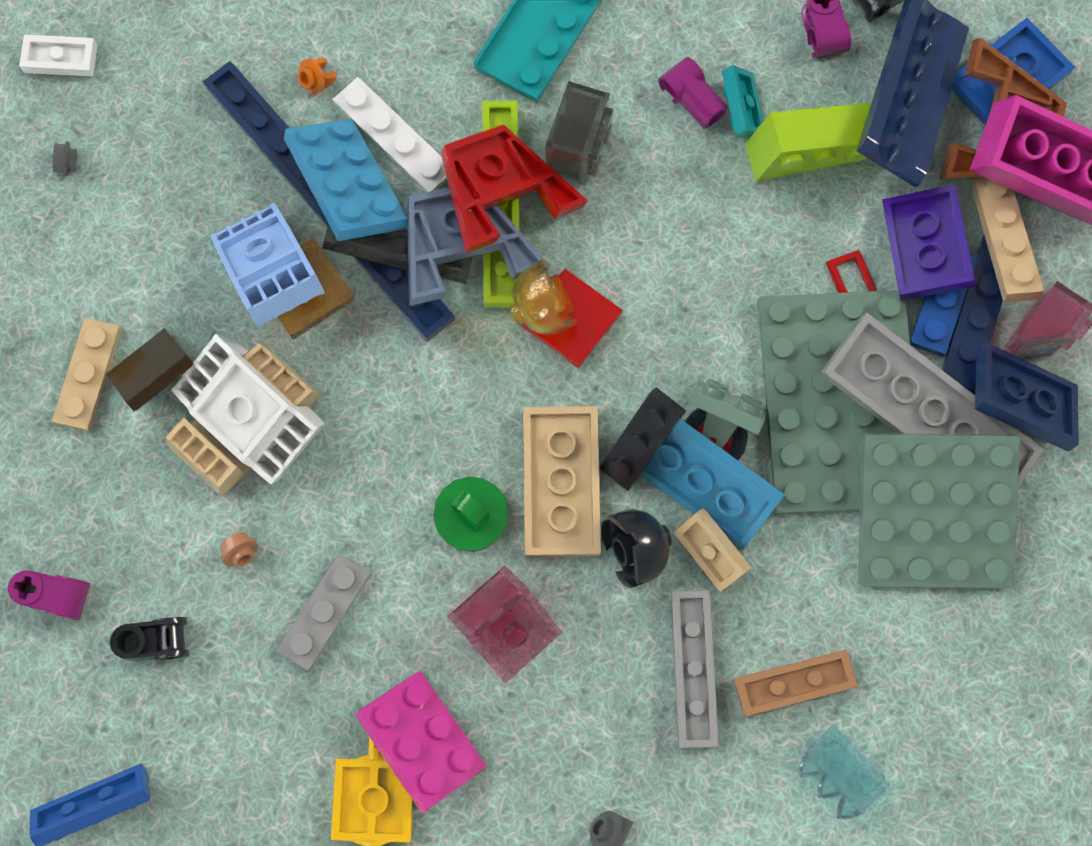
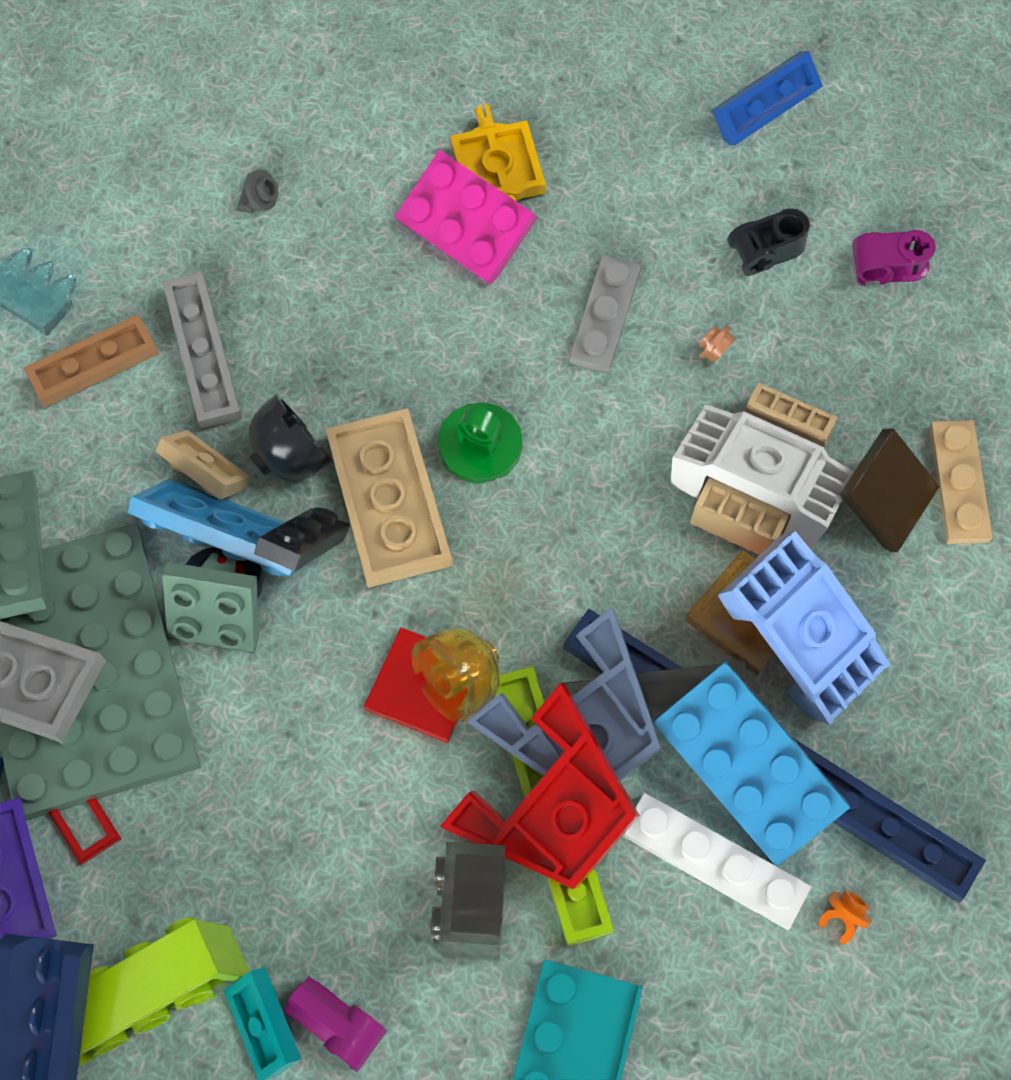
camera: 165 degrees right, 10 degrees down
clear pink slope [447,565,562,683] -> none

